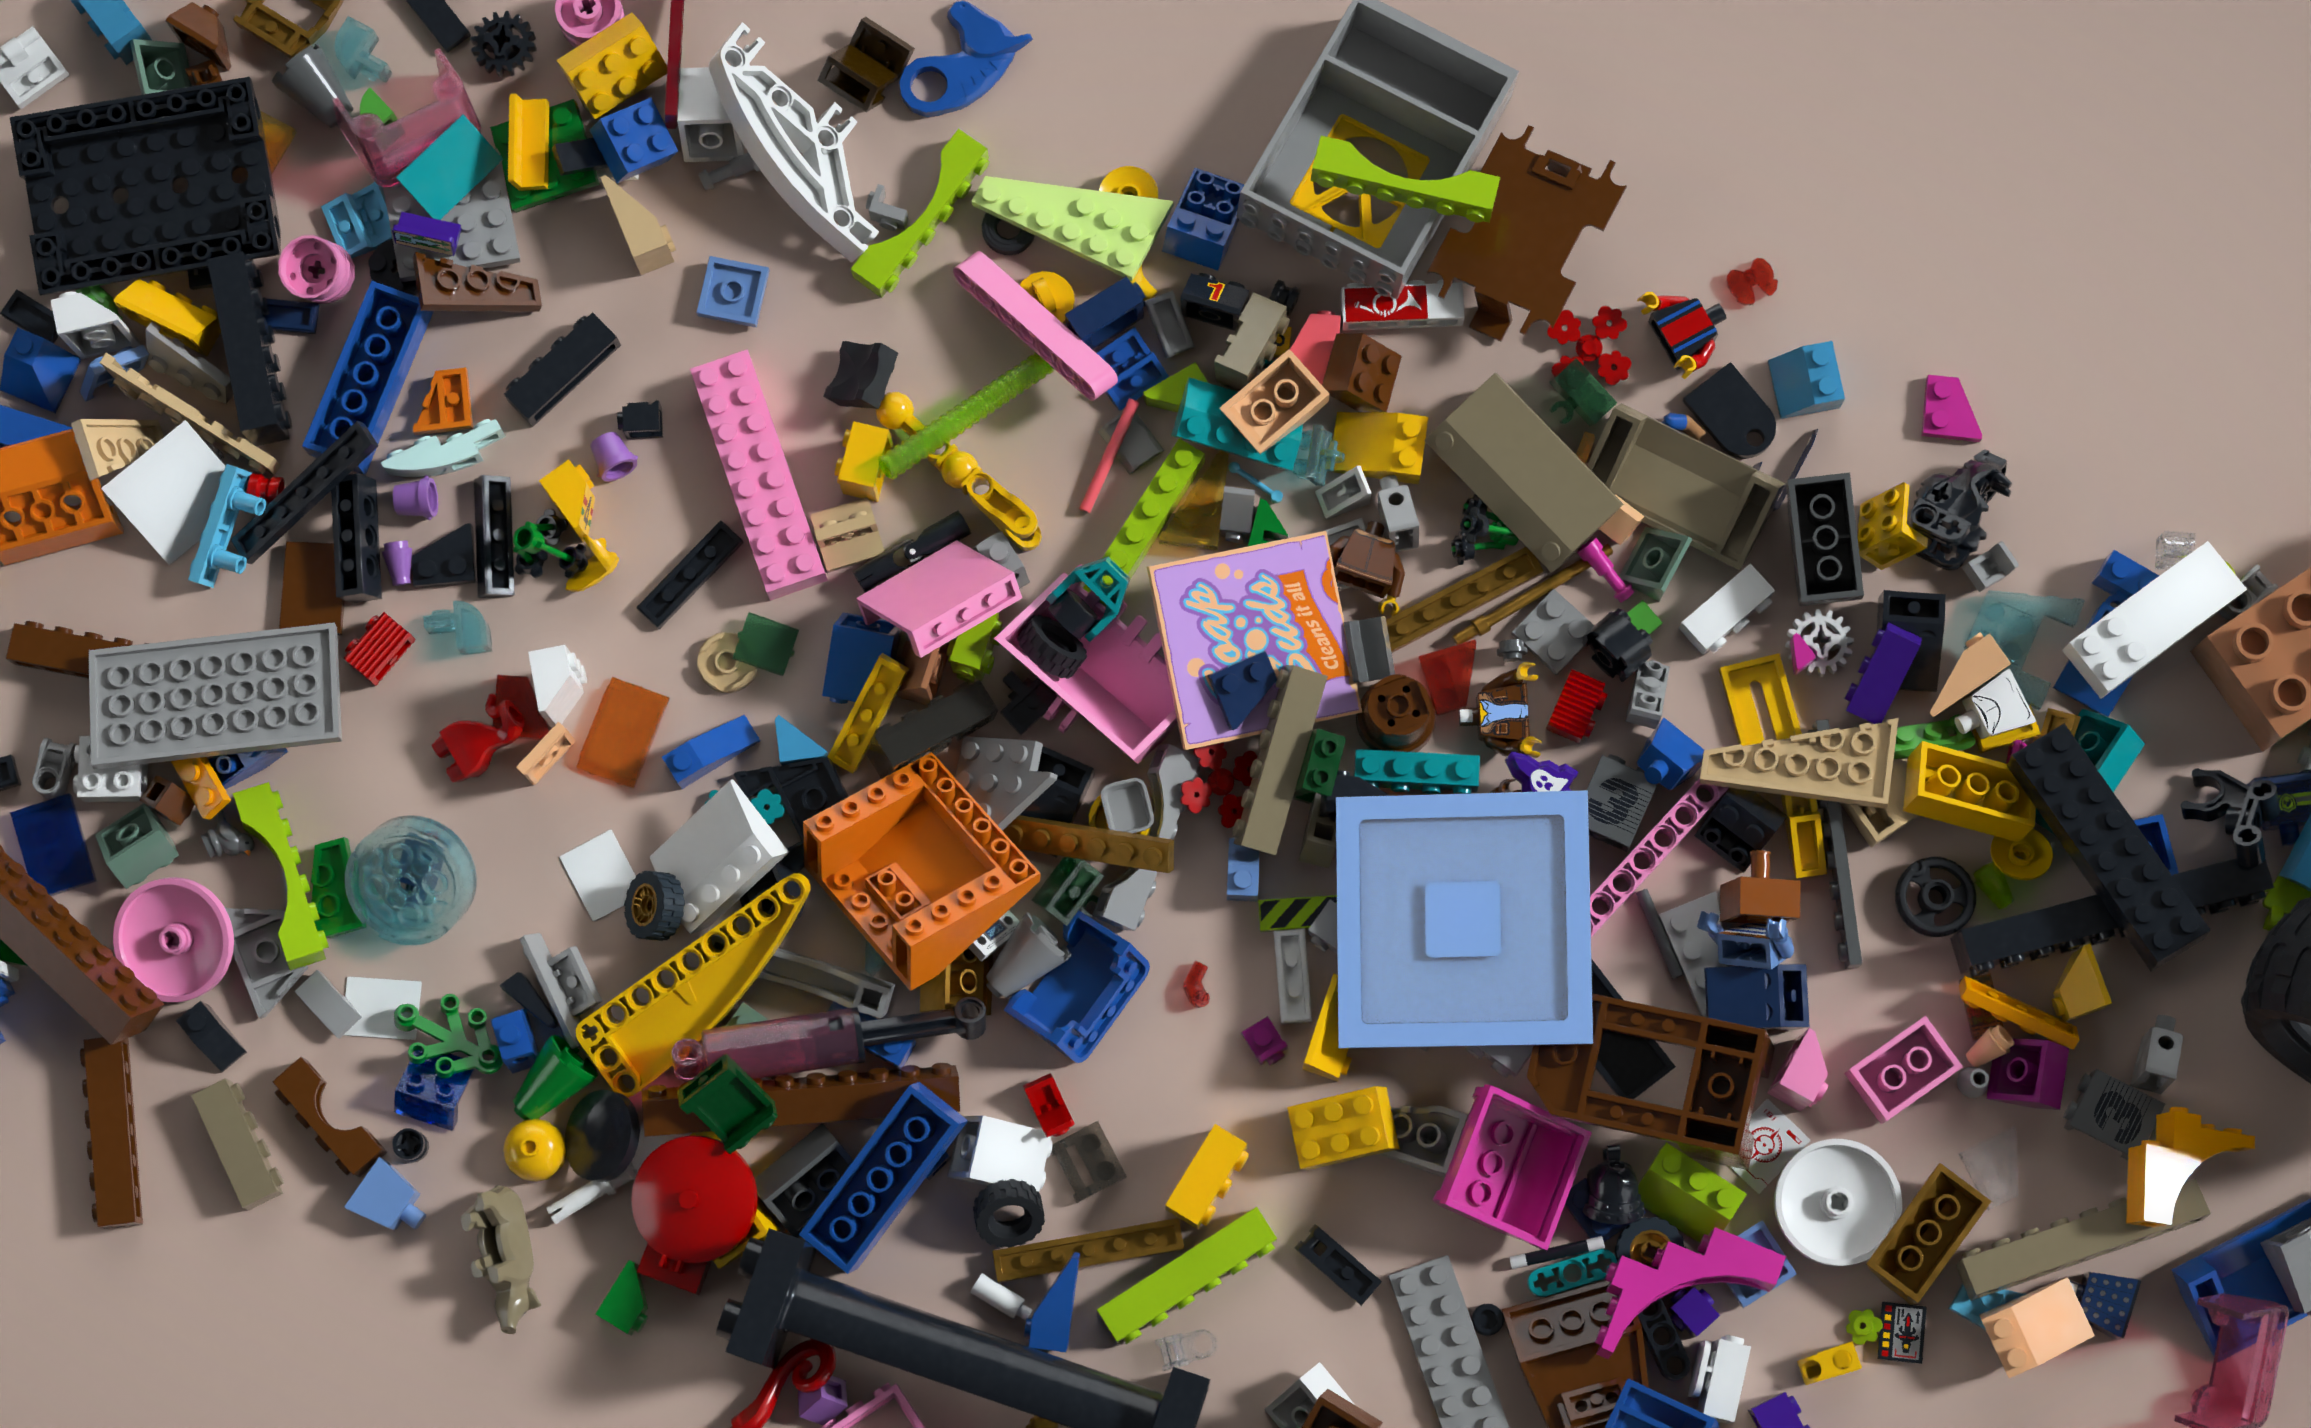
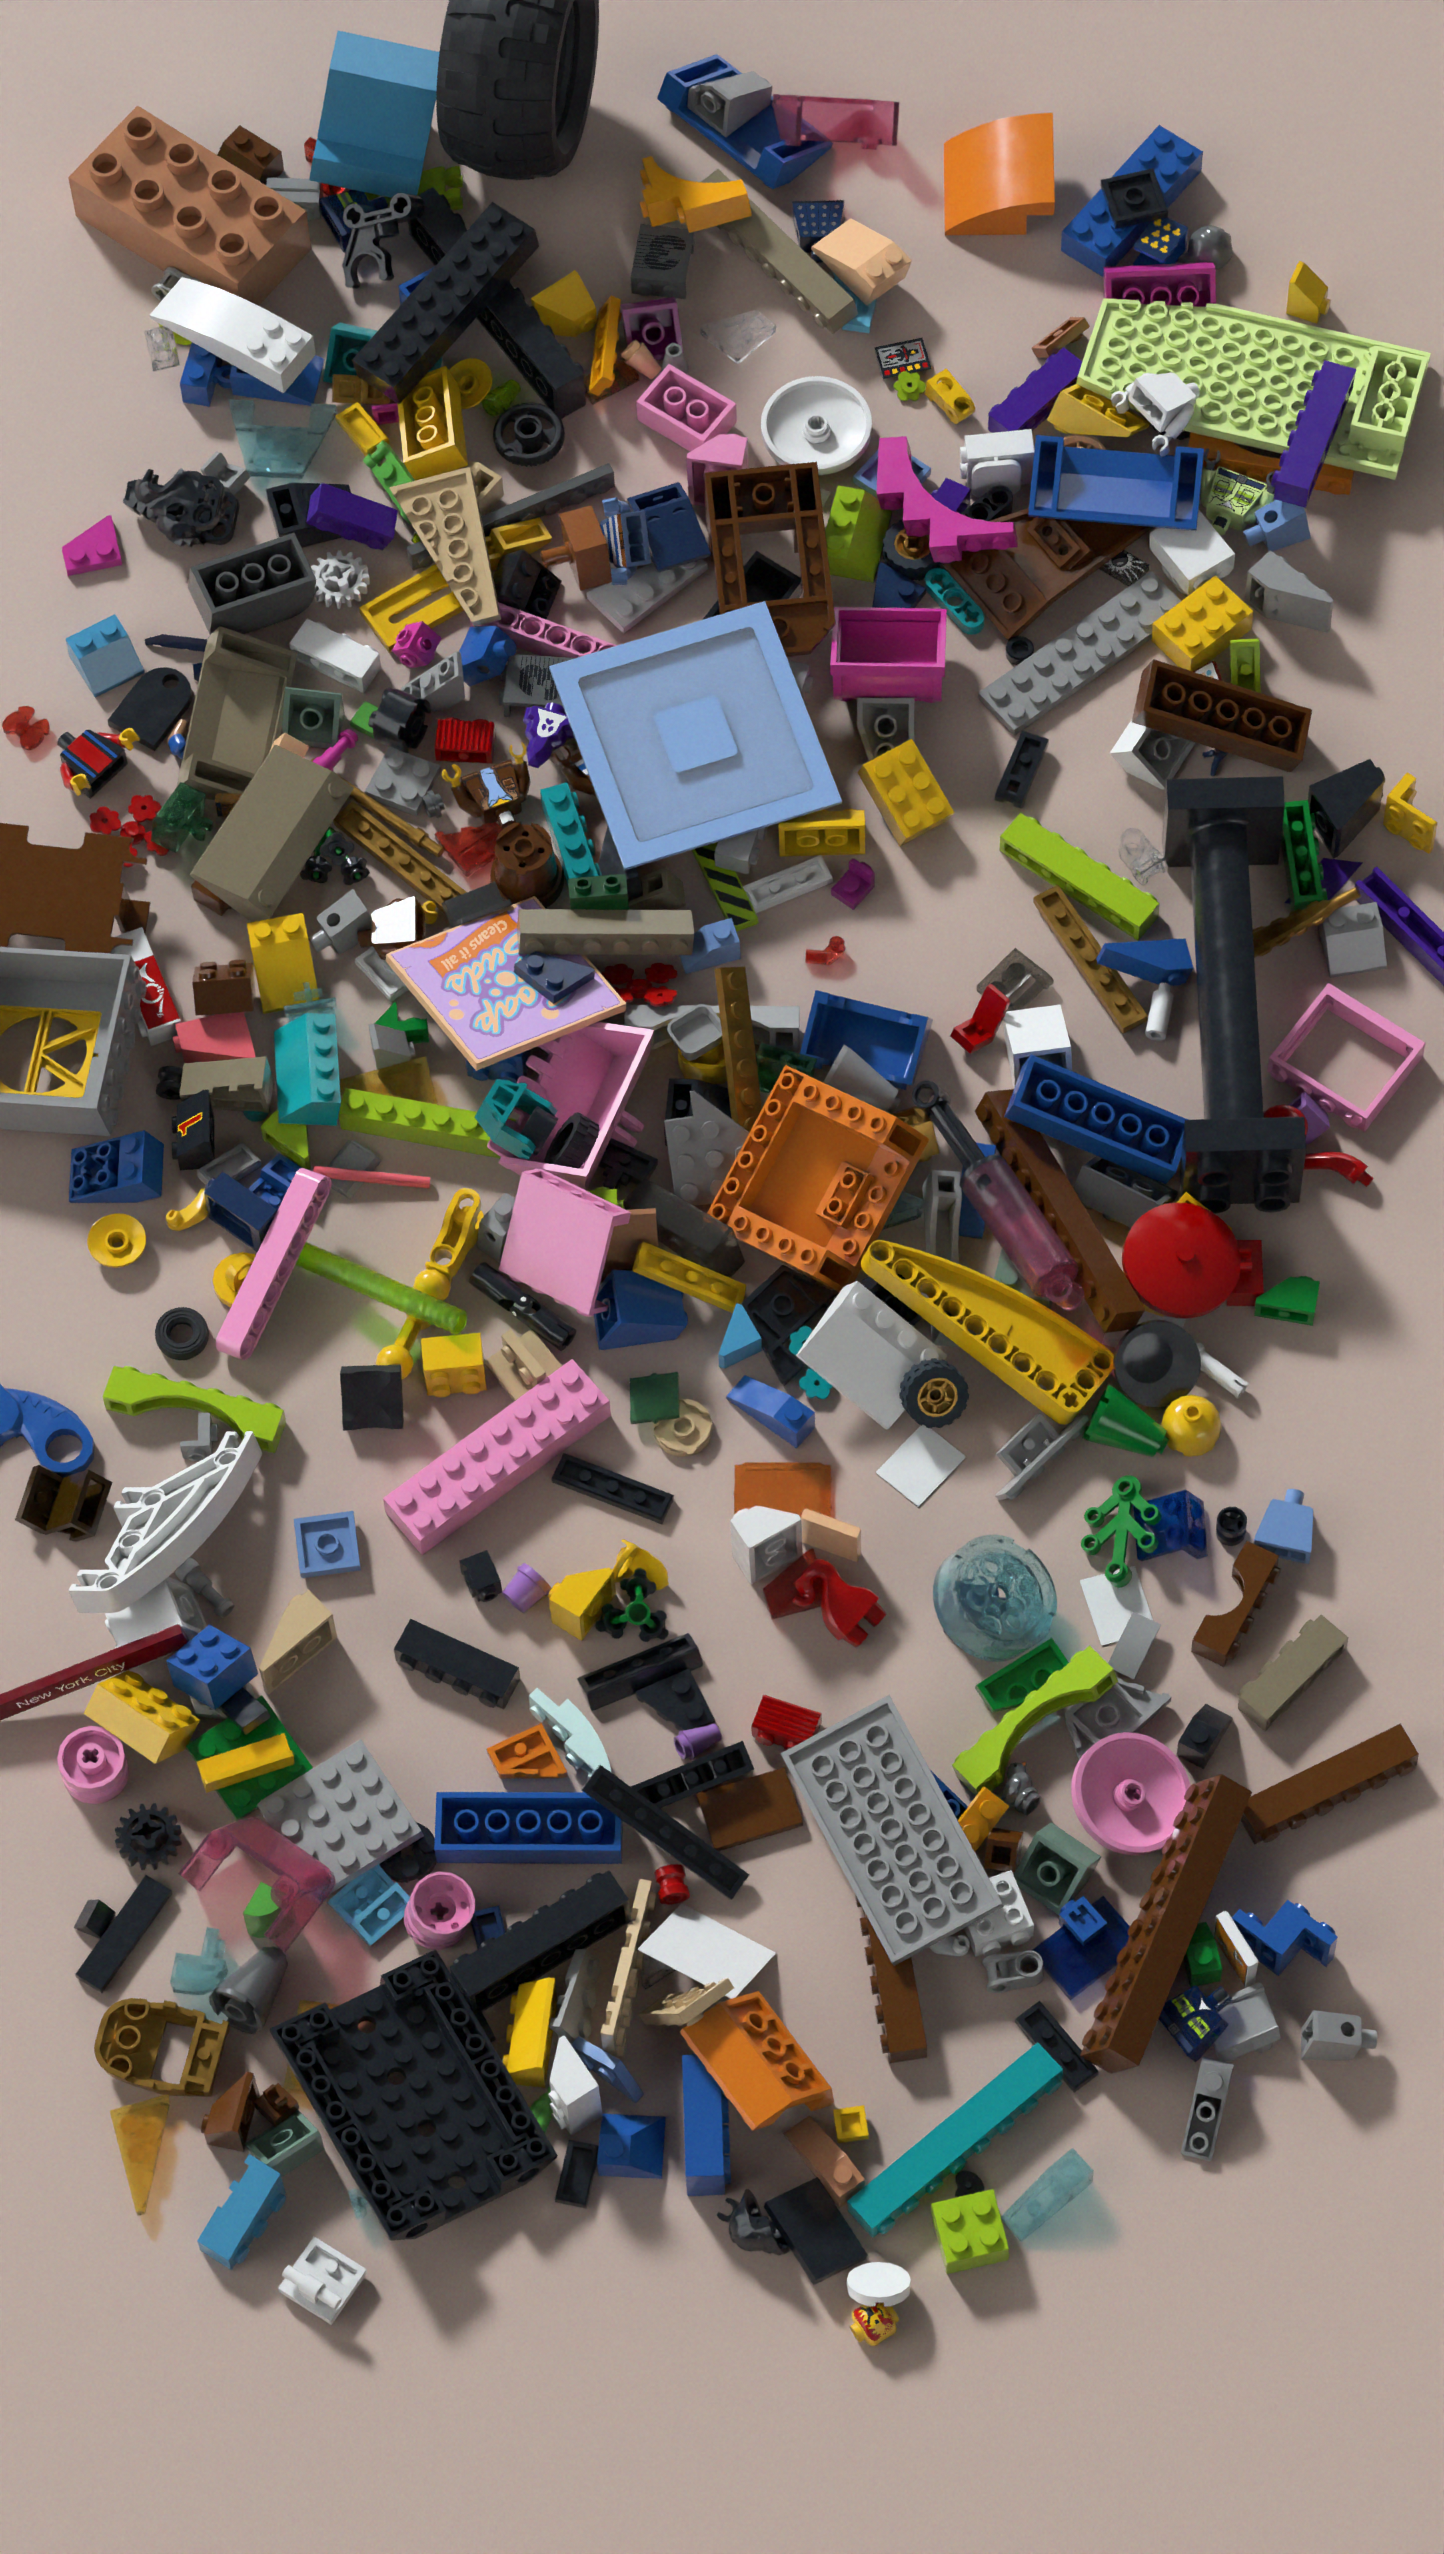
camera: 110 degrees left, 15 degrees down
medium azure plate [188,464,266,588] -> none
dark purple panel [392,211,462,256] -> none
medium lavender piece [393,475,438,520] -> none
teal piece [396,114,503,220] -> none
reddish brown wing [413,252,542,312] -> none
clear light blue brick [423,601,492,655] -> none
dark tan animal [461,1185,541,1334] -> none
blue torso [491,1008,539,1074] -> none
black slope [499,972,558,1029] -> none
dark green panel [677,1053,778,1154] -> none
yellowish green wing [971,176,1174,281] -> none
black tyre [973,1179,1045,1248] -> none
yellow brick [1165,1124,1249,1230] -> none
light nougat slope [1220,349,1330,454] -> none
medium azure hinge [1228,462,1283,503] -> none
lime arch [1311,135,1500,223] -> none
white slope [1315,466,1372,519] -> none
black bar [1510,1236,1605,1269] -> none
black helmet [1582,1145,1645,1225] -> none
dark grey bar [1636,889,1684,979] -> none
dark pink slope [1790,633,1816,675] -> none
yellow bracket [1857,482,1928,570] -> none
pearl gold slope [1865,1163,1992,1305] -> none
light nougat slope [1930,632,2011,718] -> none
white torso [1954,669,2036,739] -> none
light grey torso [2130,1015,2183,1094] -> none
none -> dark pink brick [392,621,442,668]
none -> blue bracket [1059,1896,1107,1946]

